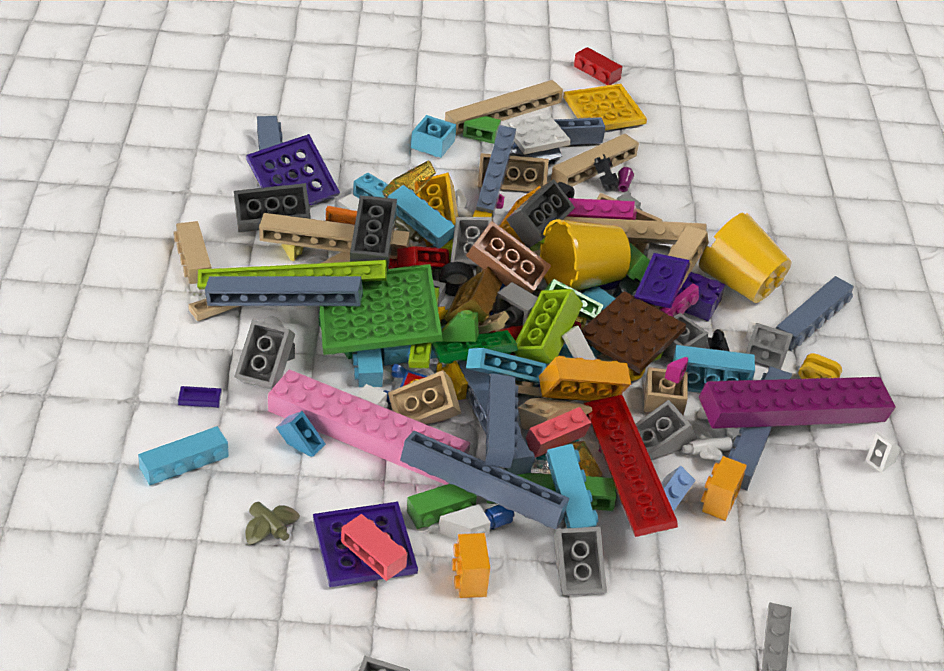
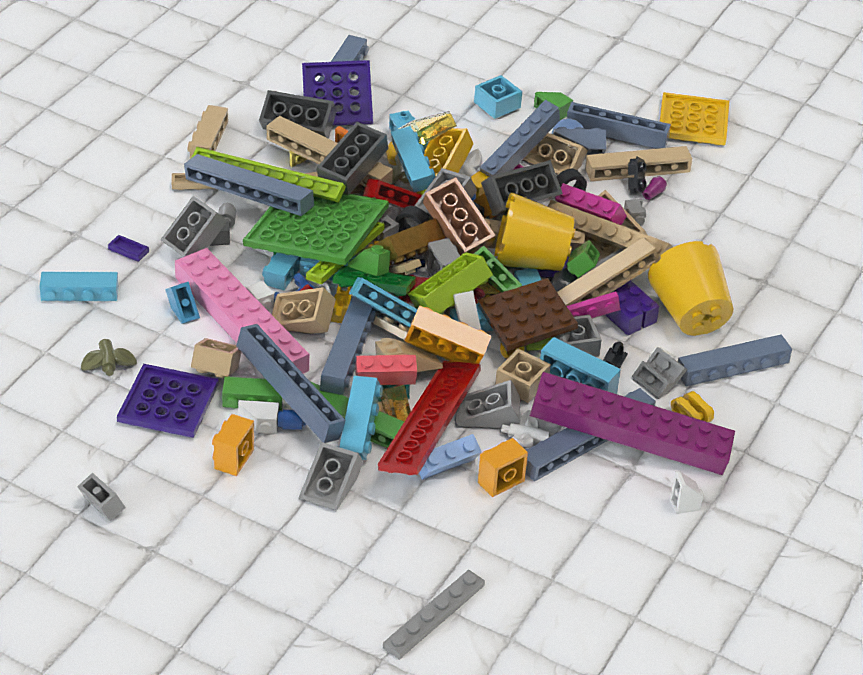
camera: 30 degrees right, 0 degrees up
coral brick [341,514,407,581] -> none
tan brick [445,80,563,135] -> none
sand blue brick [485,373,519,468] -> none
white plate [503,114,570,154] -> none
red brick [574,47,623,85] -> none
dark purple plate [634,253,690,309] -> none
dark pink slope [665,357,689,384] -> none
none -> tan brick [191,338,241,378]

